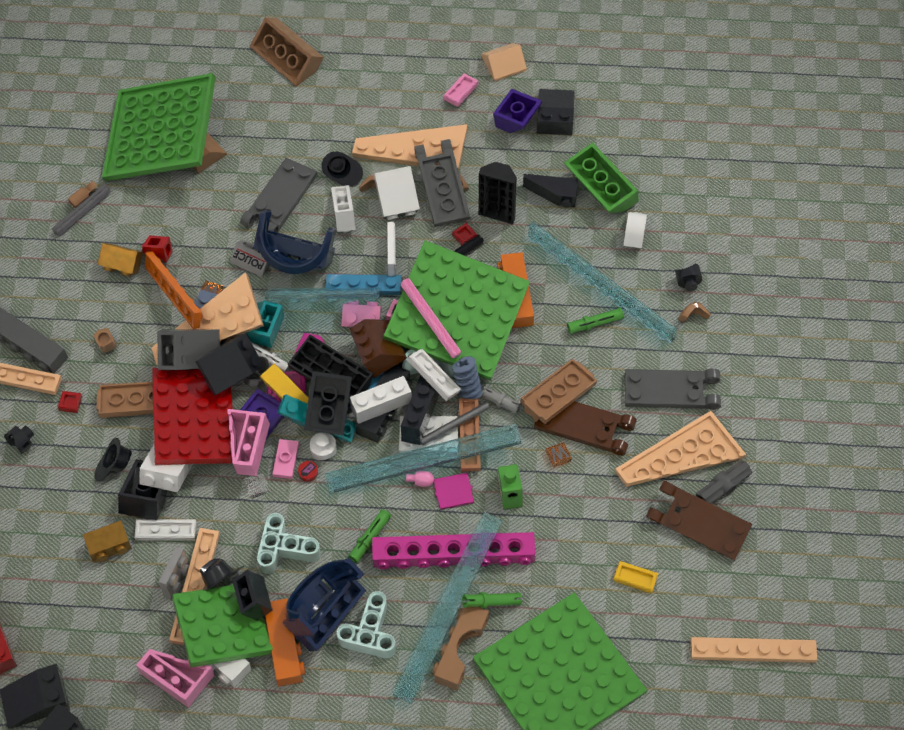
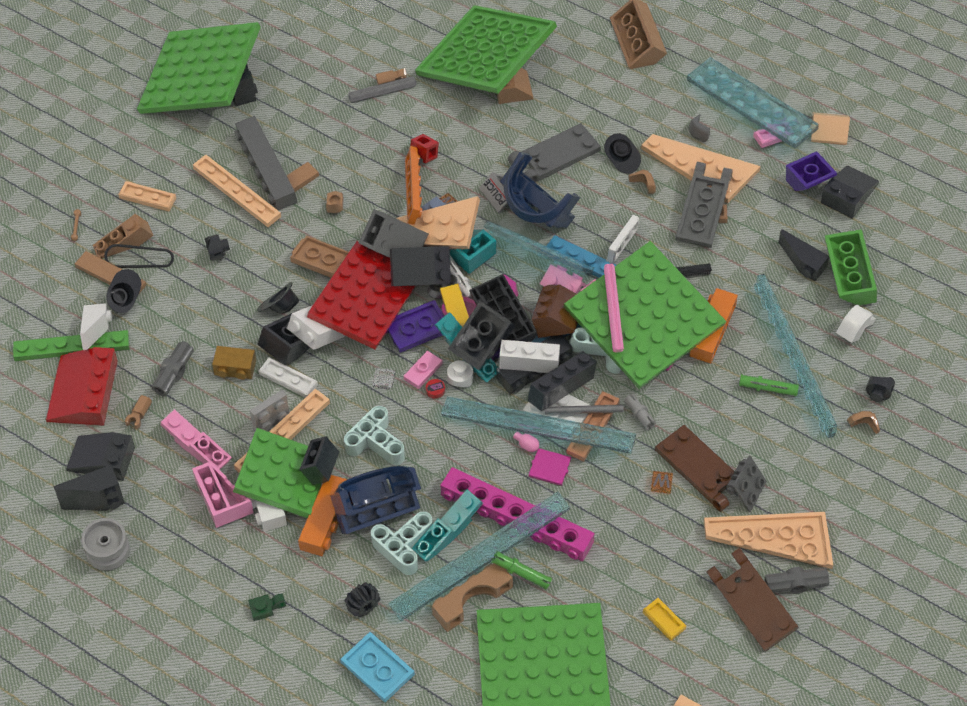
camera: 30 degrees right, 5 degrees down
red tile [58,391,82,413] -> none
pearl gold brick [97,243,143,276] -> none
black piece [200,558,244,590] -> none
bright pink wedge [227,409,270,477] -> none
white slope [331,185,356,232] -> none
bright green pin [348,509,391,564] -> none
white brick [373,166,420,220] -> none
white tile [407,349,461,401] -> none
red tile [452,223,477,246] -> none
sand blue piece [452,356,482,399] -> none
black piece [478,162,517,224] -> none
bright green torso [497,464,523,510] -> none
medium nougat brick [520,359,597,424] -> none
dark grey hinge [625,368,721,410] -> none
none -> medium nougat bar [125,395,152,429]
none -> dark grey piece [152,341,194,396]
none -> bright pink slope [160,409,232,470]
none -> medium nougat tile [287,162,319,192]
none -> black gear [344,582,381,617]
none -> teal slope [411,489,483,562]
none -> clear light blue plate [687,57,819,148]
none -> dark grey hair [689,114,710,142]
none -> dark grey hinge [726,455,767,512]

